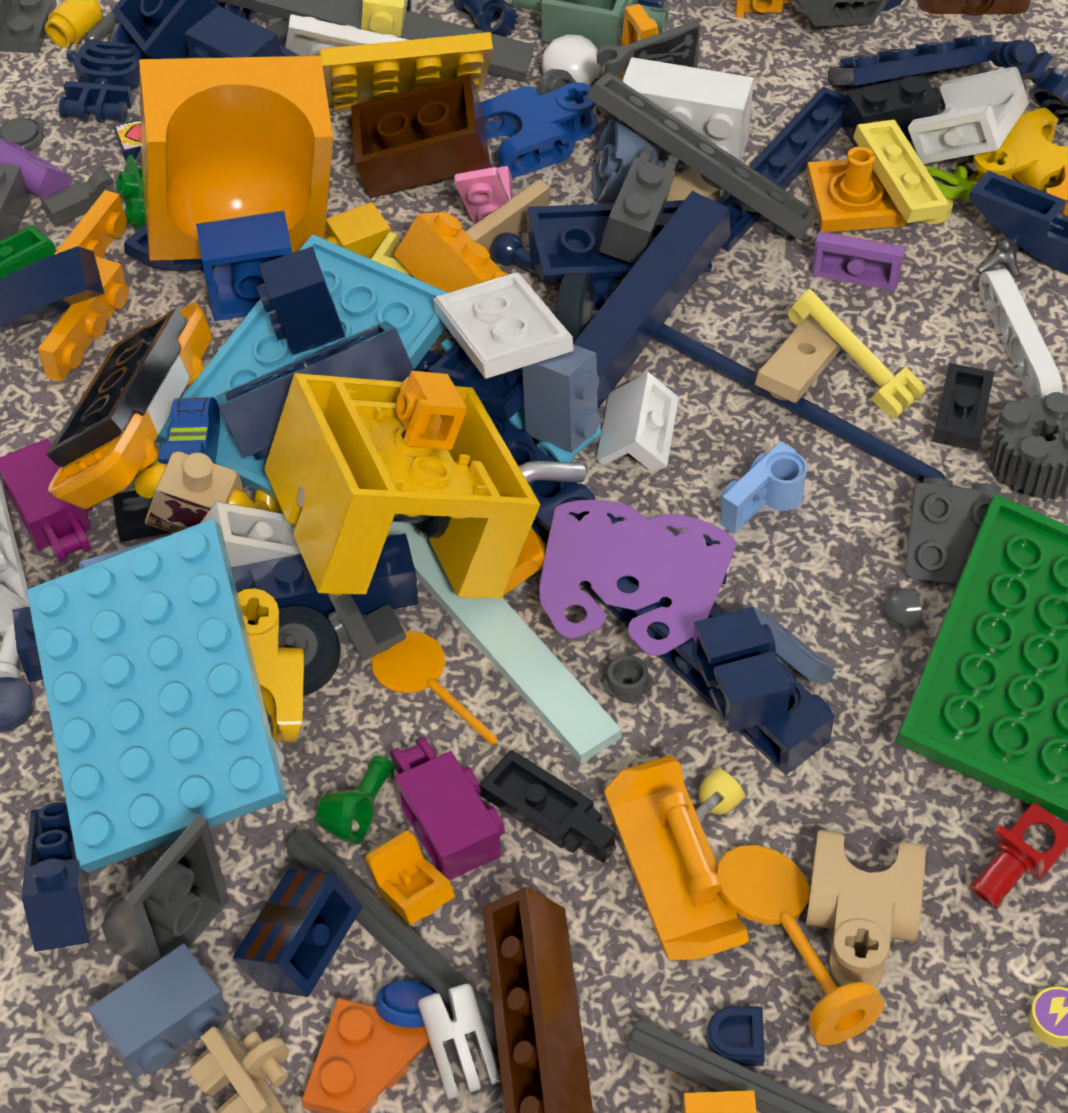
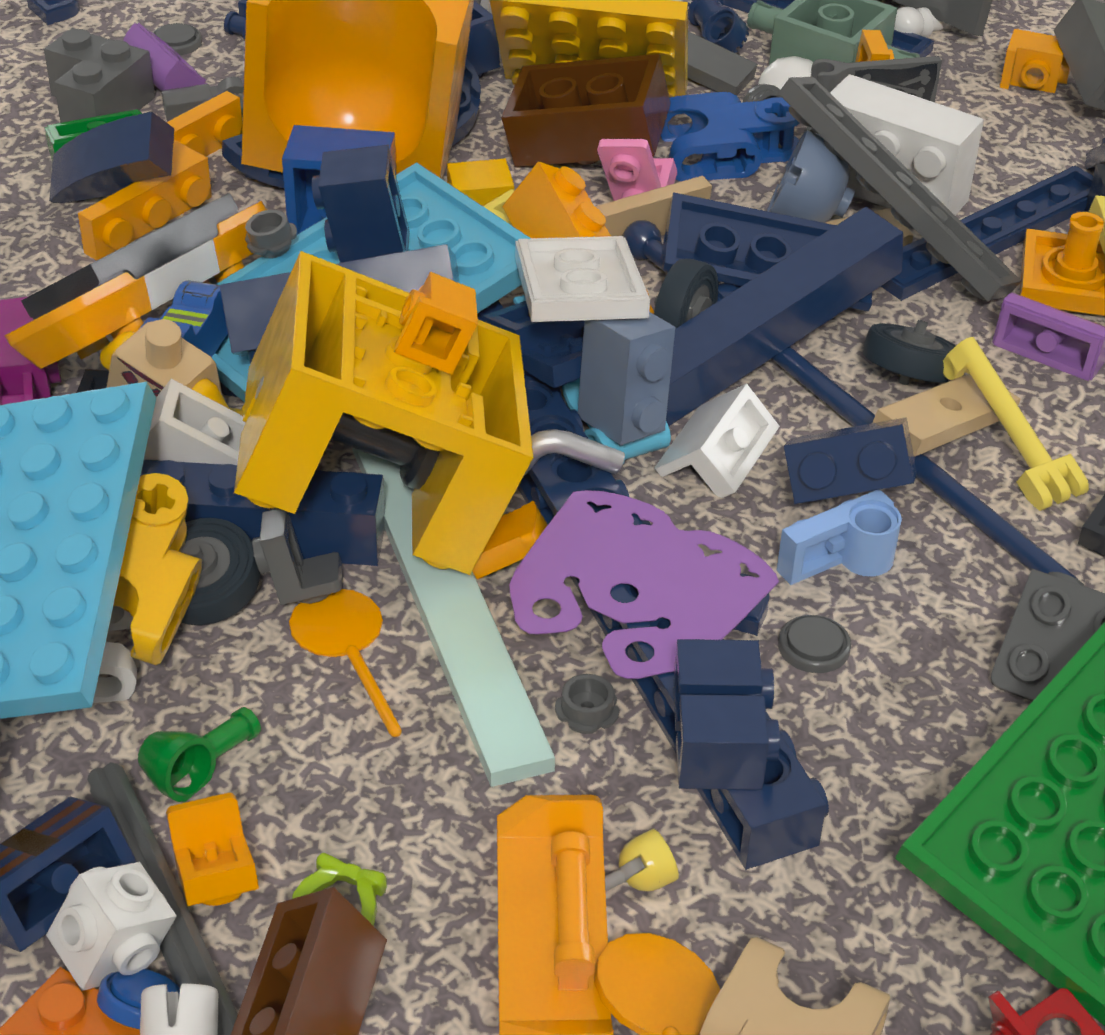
camera: 15 degrees right, 10 degrees down
magenta brick [390,736,505,881] -> none
black hinge [479,750,617,863] -> none
dark grey hinge [599,146,679,265] -> none
sand blue plate [743,606,836,685] -> none
dark grey hinge [884,588,922,629] -> none
none -> white brick [46,862,177,991]
none -> dark grey plate [245,209,297,258]
none -> lime piece [292,853,387,926]
none -> dark grey piece [778,615,851,673]
none -> dark blue brick [784,417,917,504]
none -> black wheel [863,320,956,385]

